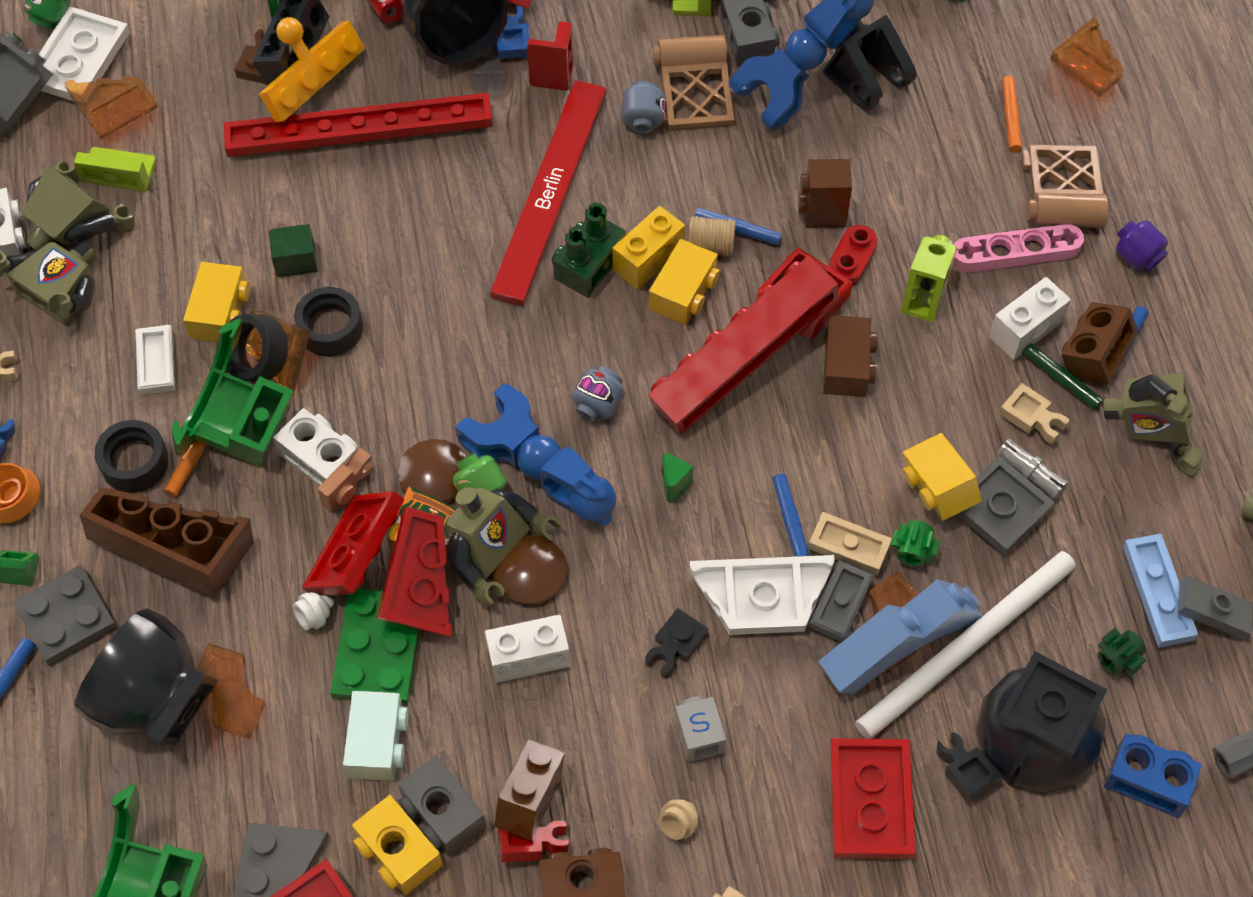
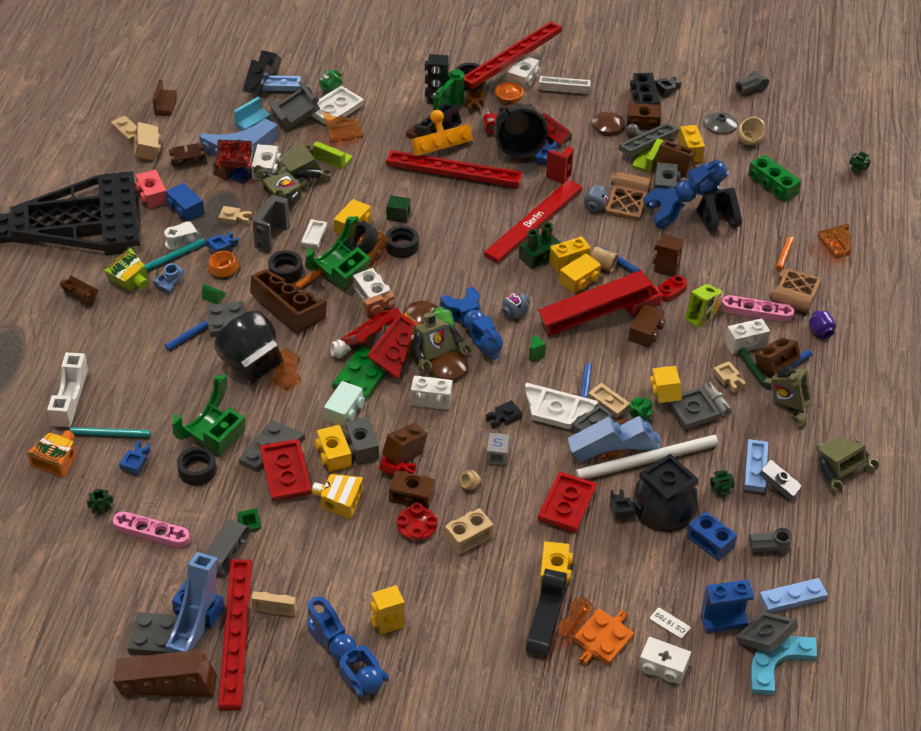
camera: 20 degrees right, 15 degrees down
none -> dark grey panel [252,195,290,252]

